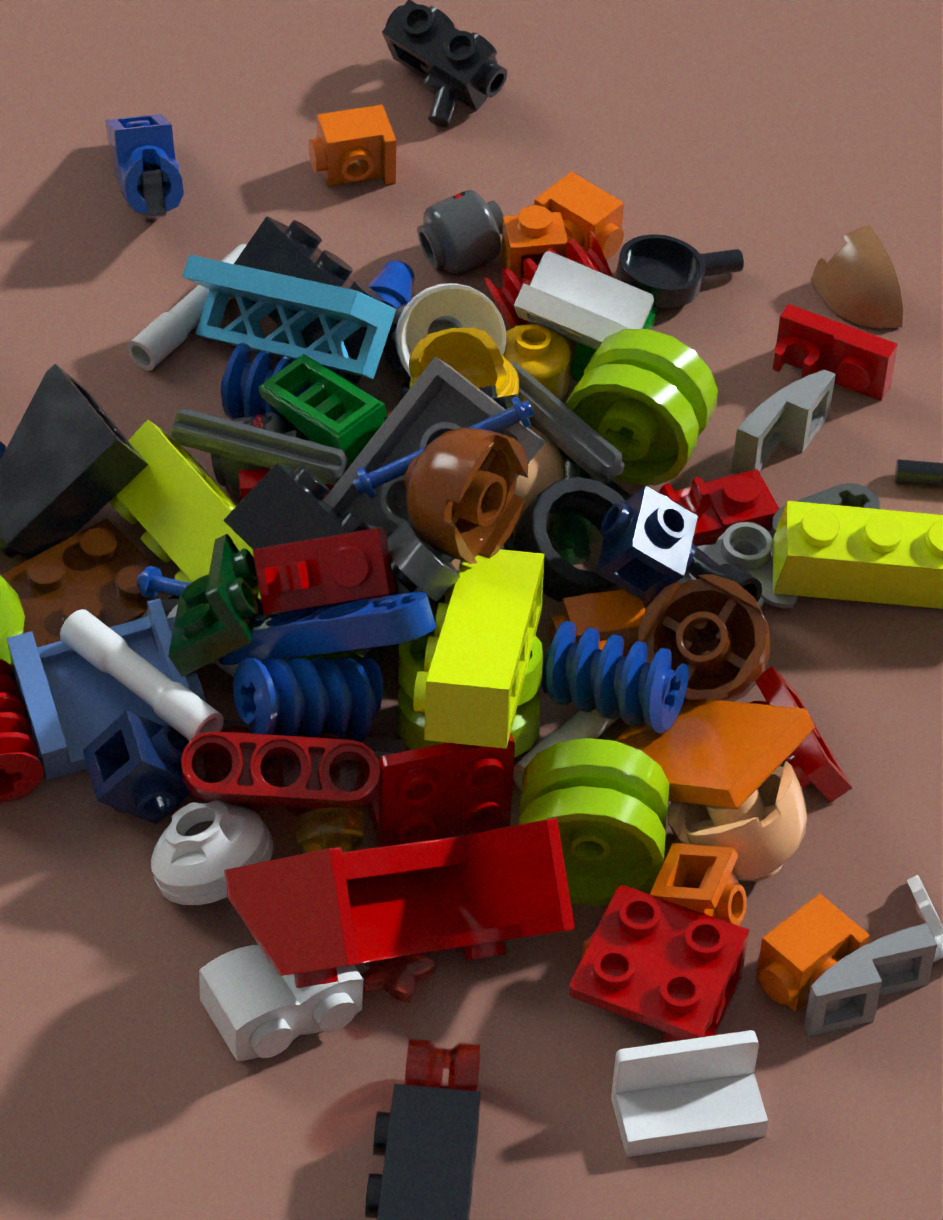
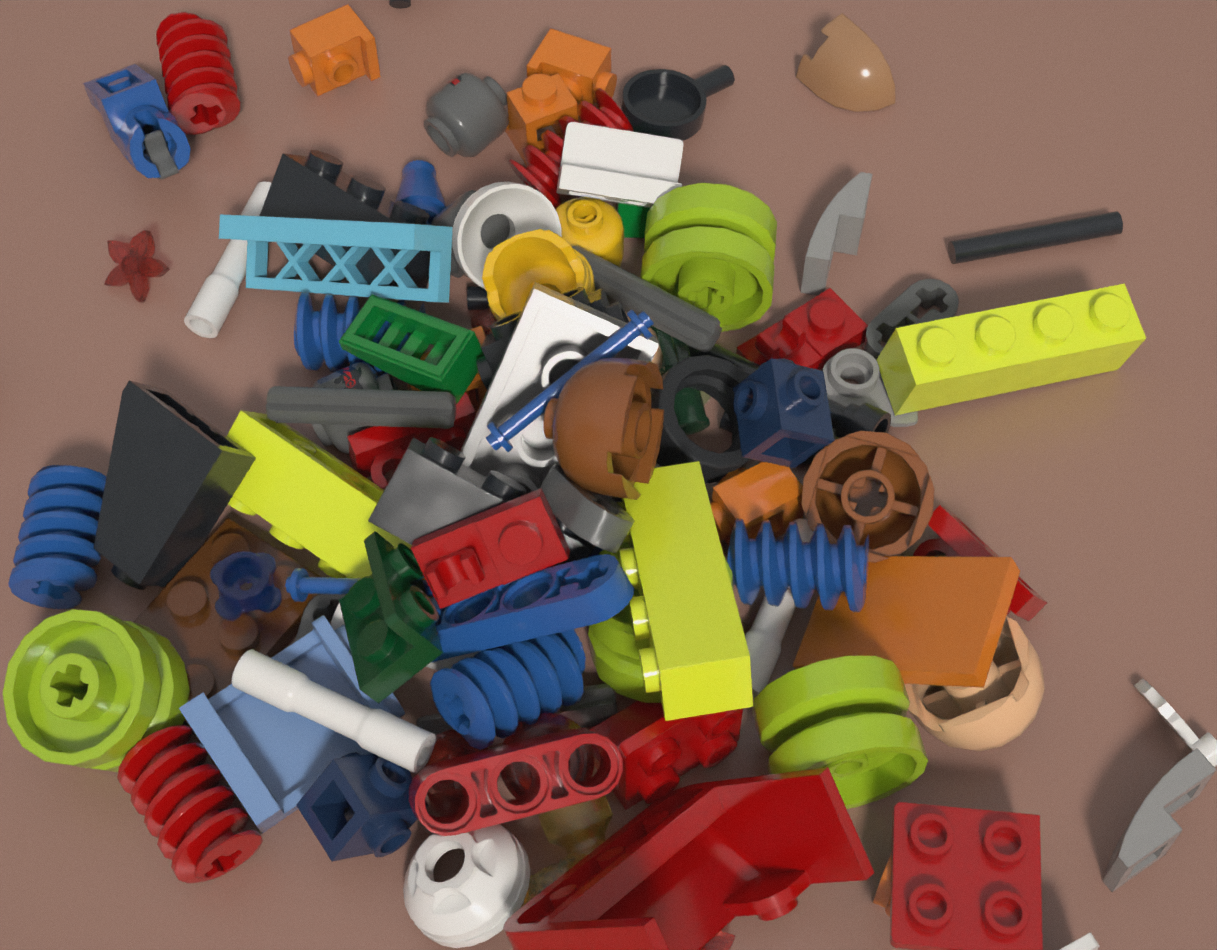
camera: 15 degrees left, 10 degrees up
orange brick [650,843,747,927] -> none
orange brick [756,893,870,1012] -> none
red plate [772,304,898,401] -> none
none -> clear red plant [104,230,170,303]
none -> red piece [156,12,241,135]
none -> clear blue plate [210,551,282,621]

